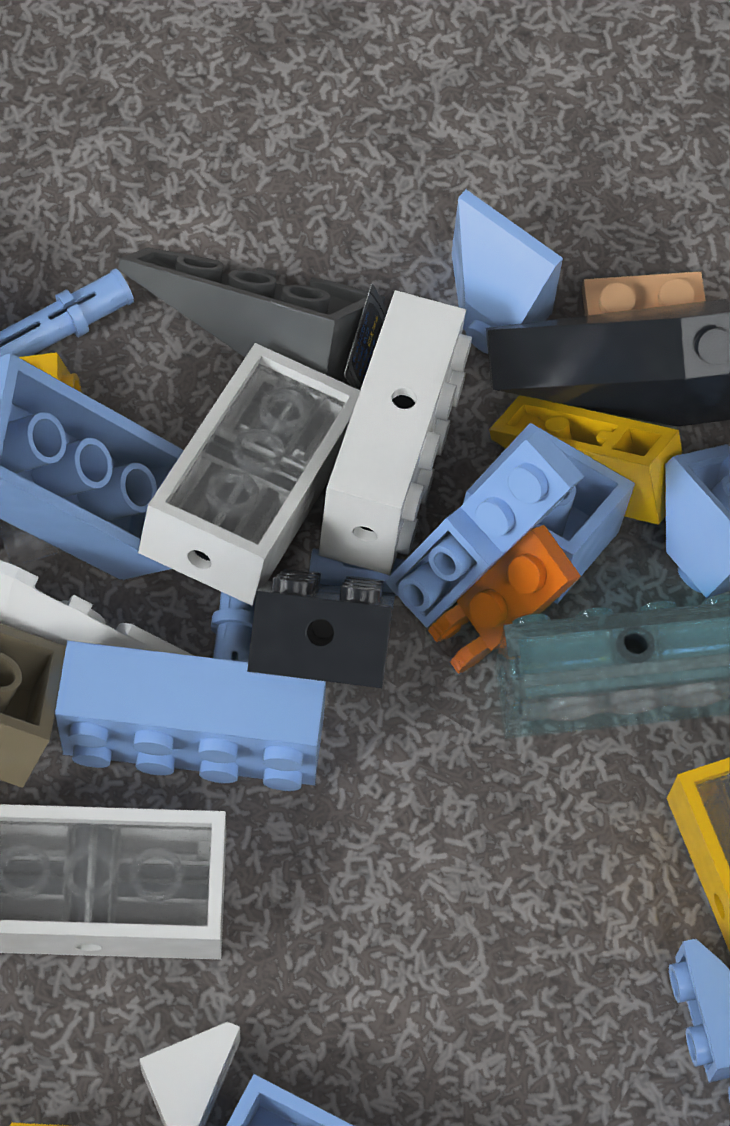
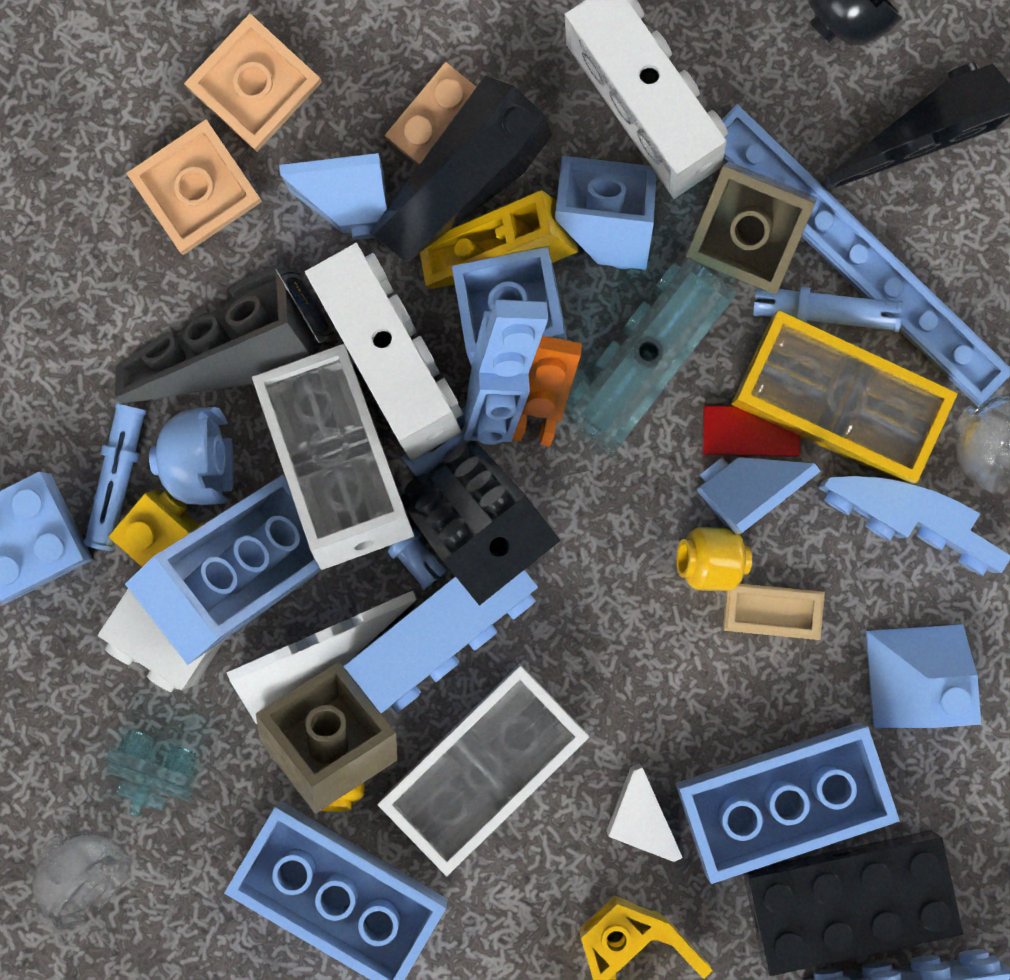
camera: 45 degrees left, 20 degrees up
none -> light nougat plate [126,119,262,255]
none -> light blue cylinder [149,407,234,505]
none -> light nougat plate [184,13,322,152]
none -> yellow head [676,527,752,591]
none -> light blue slope [696,457,821,534]
none -> red tile [702,406,800,457]
none -> tan tile [722,584,825,640]

